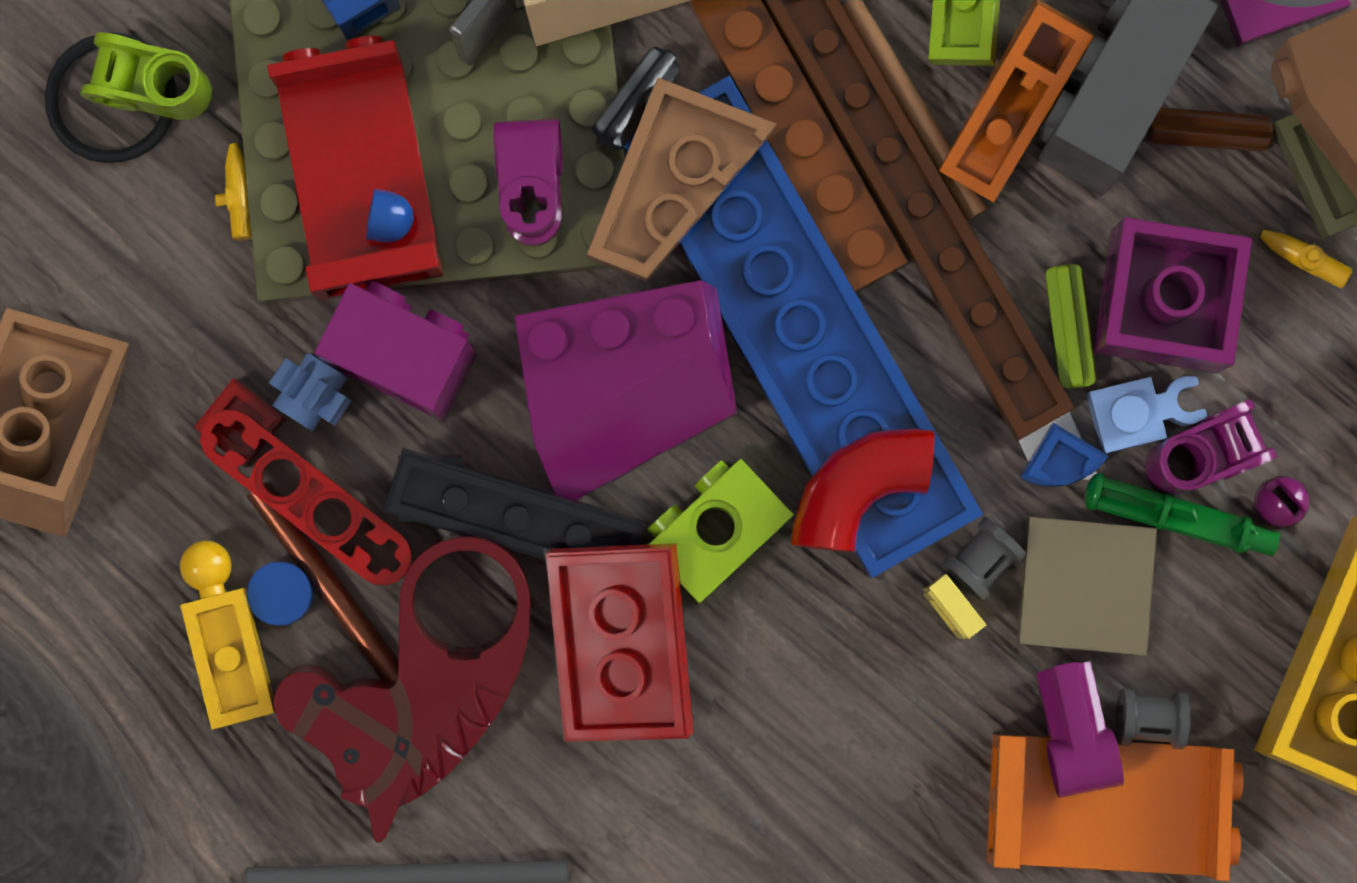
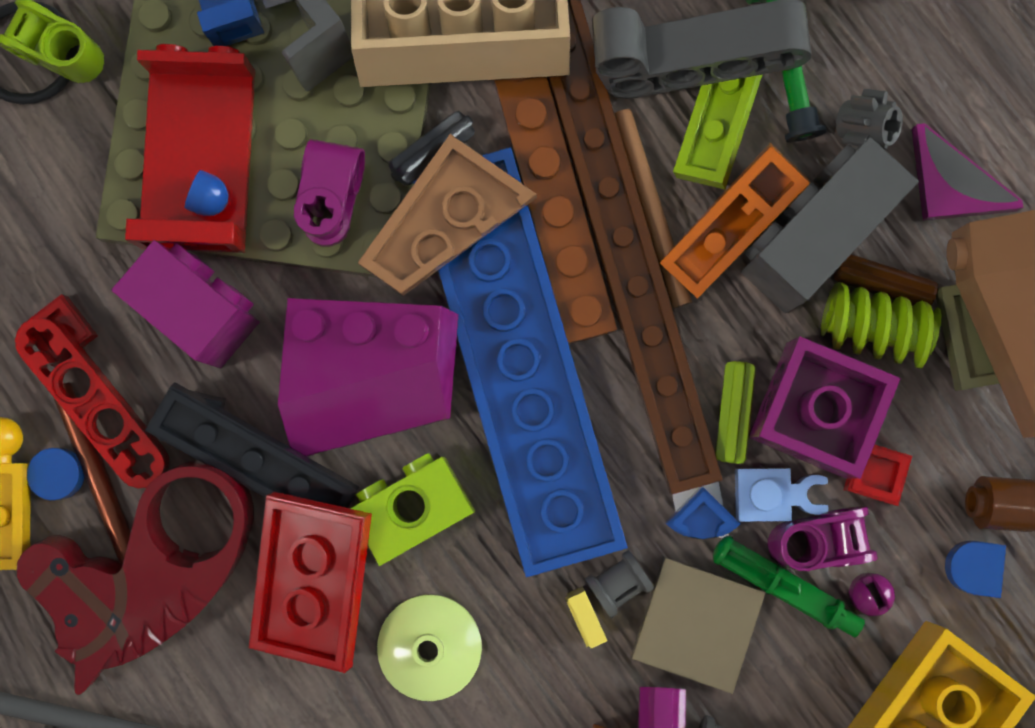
camera: 20 degrees right, 0 degrees up
yellow helmet [215,143,252,241] -> none
medium blue gear [269,352,351,432] -> none
red cylinder [791,428,934,552] -> none
yellow helmet [1260,230,1353,289] -> none
none -> yellowish green dish [377,594,482,701]
none -> lime piece [821,282,942,369]
none -> red tile [843,444,912,506]

